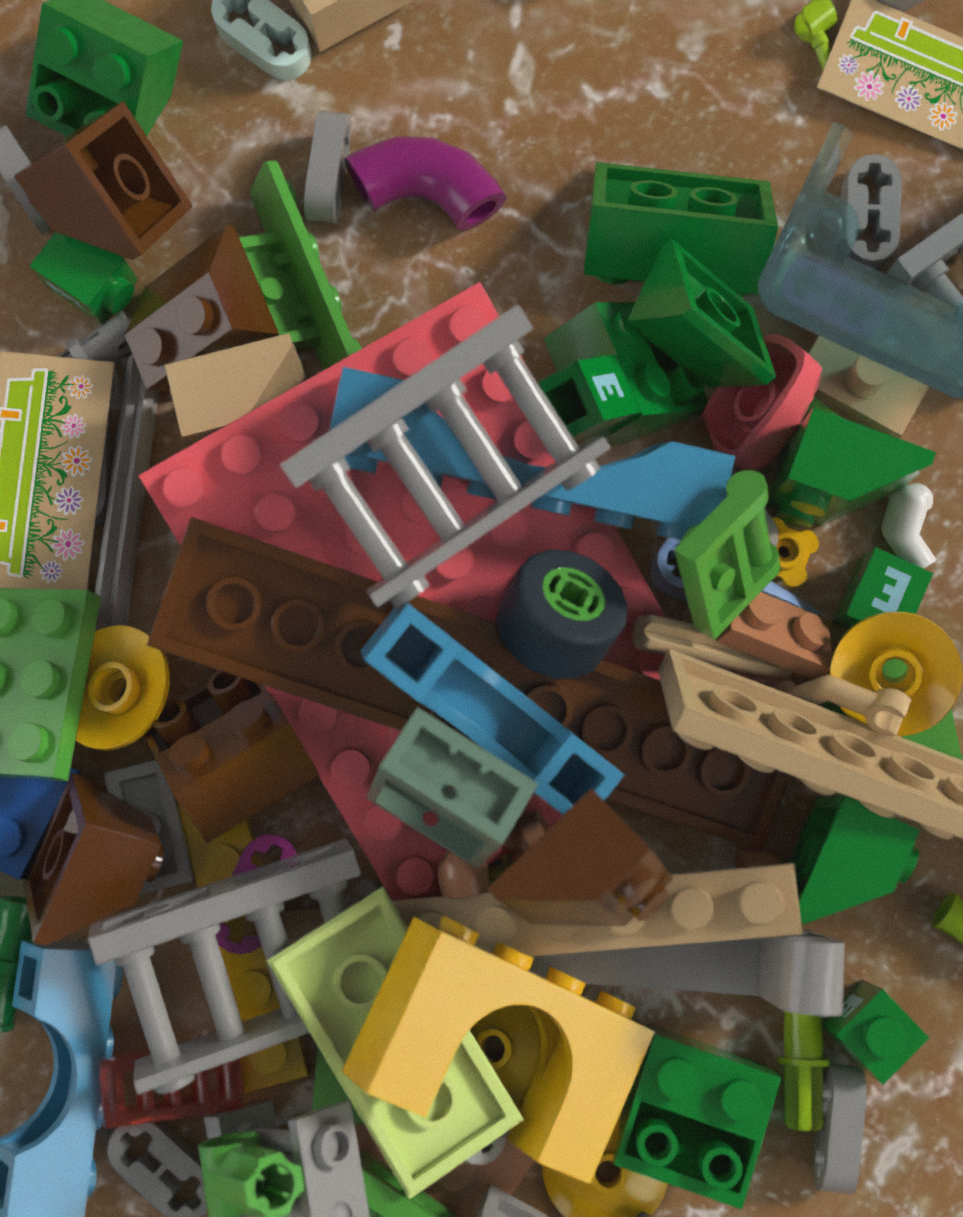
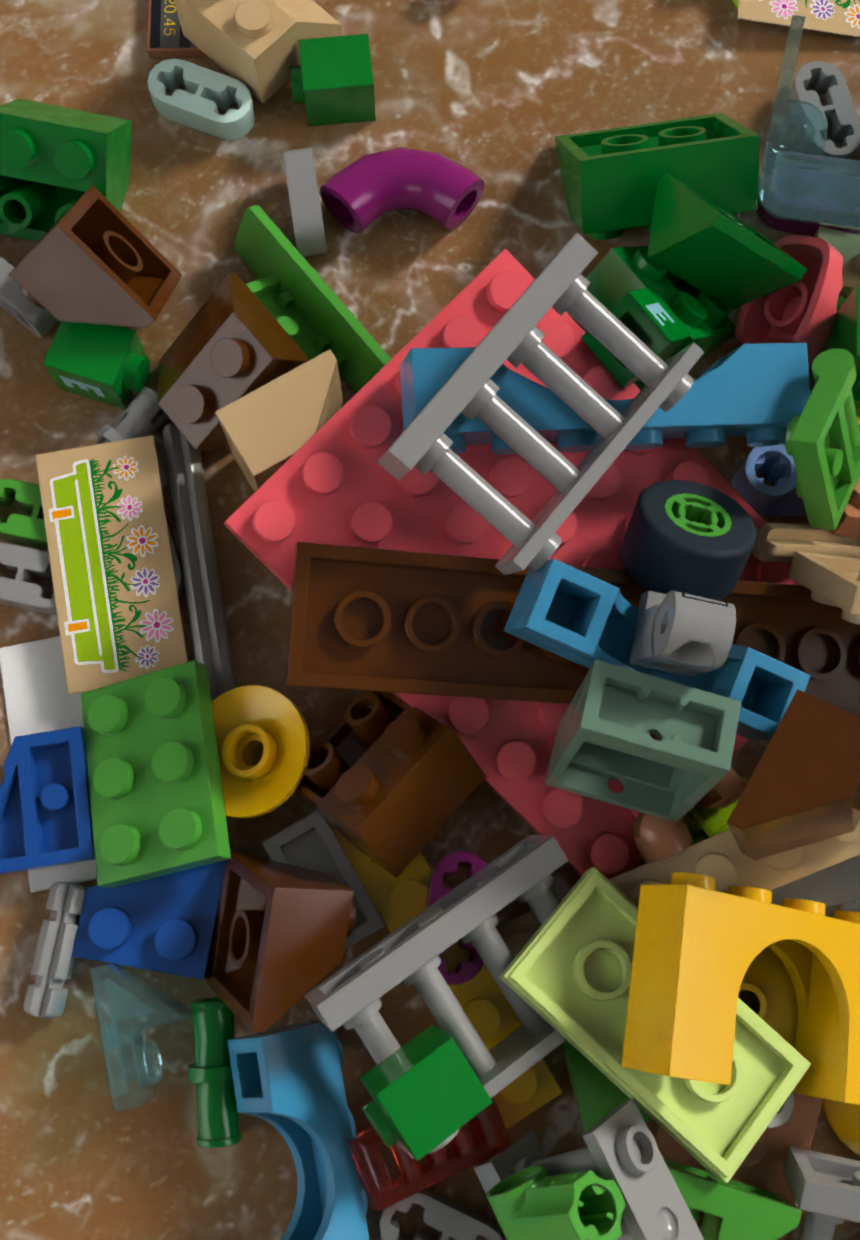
camera: 20 degrees left, 5 degrees down
none -> green brick [290,34,376,127]
none -> green brick [360,1025,493,1161]
none -> light grey leg [629,590,736,677]

